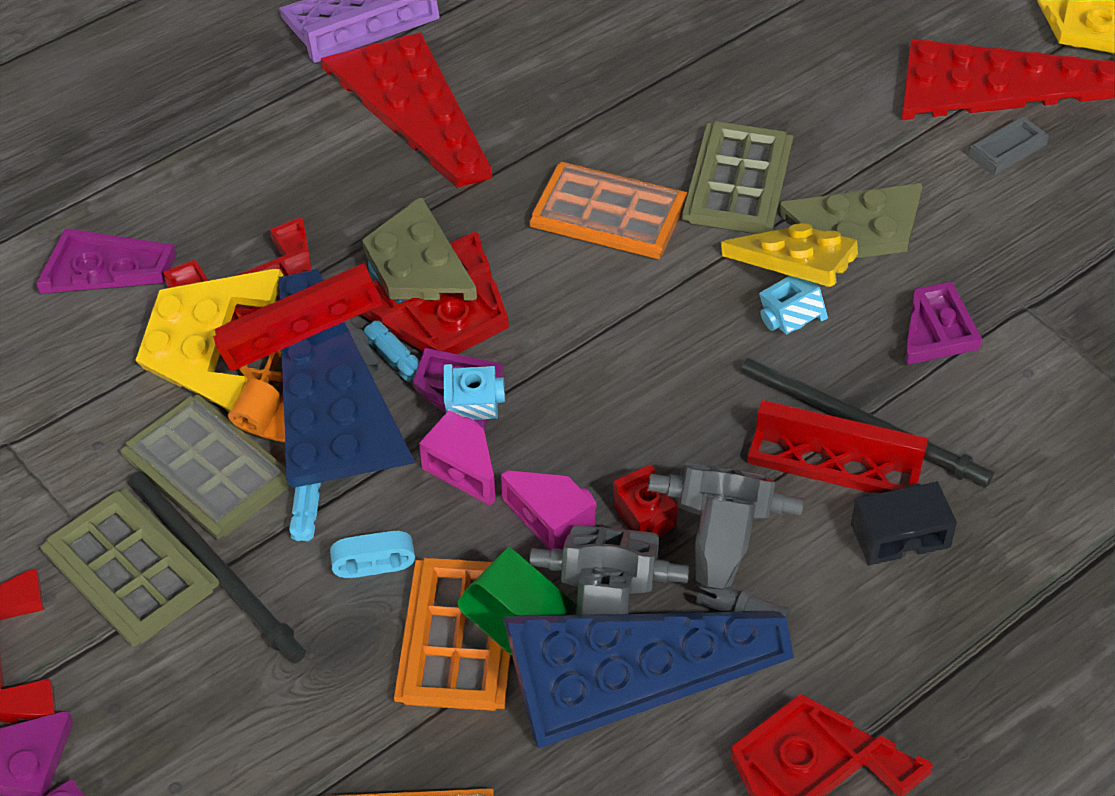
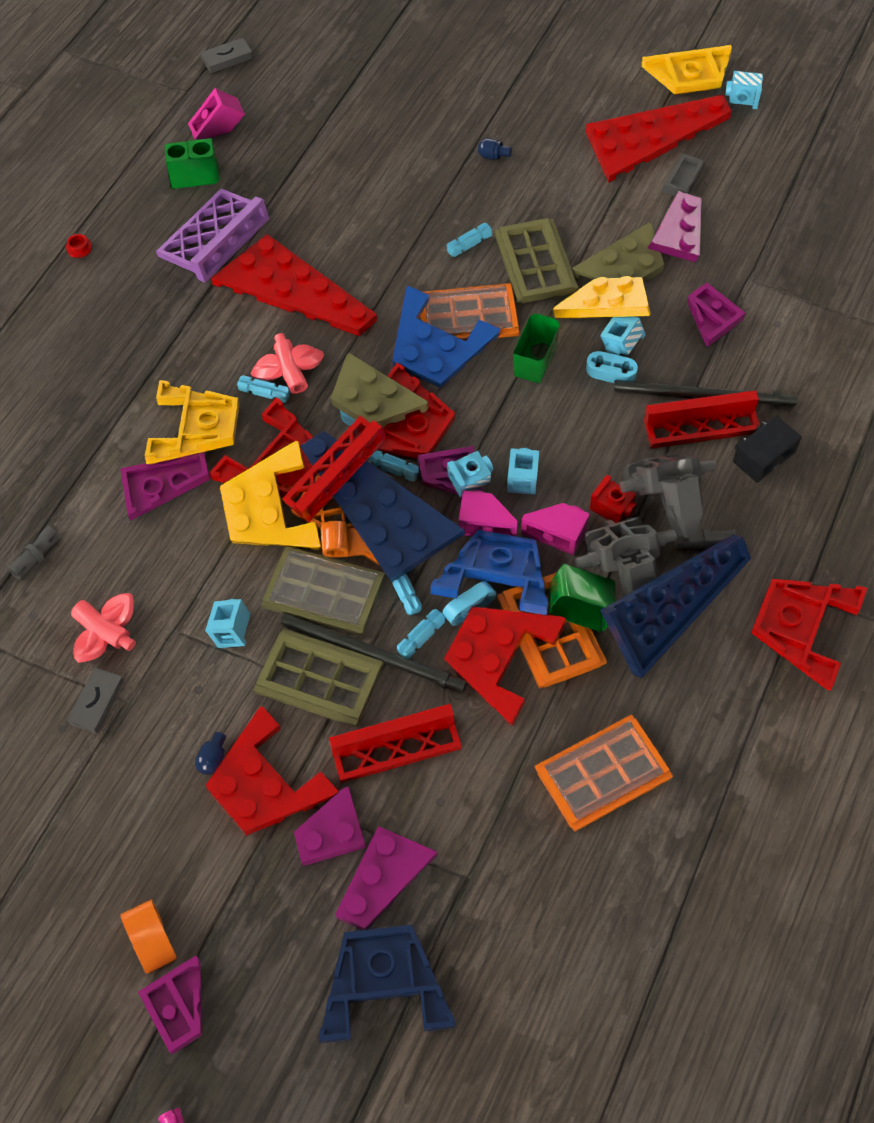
camera: 25 degrees left, 10 degrees up
none -> yellow wing [145,380,239,464]
none -> medium azure brick [205,599,251,648]
none -> medium azure axle [237,375,290,403]
none -> coral plant [250,333,324,394]
none -> red fence [329,703,462,783]
none -> blue wing [392,286,501,388]
none -> medium azure axle [397,609,445,659]
none -> blue wing [431,530,548,615]
none -> red wing [444,607,567,726]
none -> medium azure axle [446,223,492,257]
none -> dark blue cylinder [478,138,512,160]
none -> medium azure brick [507,448,539,495]
none -> green piece [513,314,560,384]
none -> medium azure beam [586,351,638,383]
none -> wing [647,191,702,262]

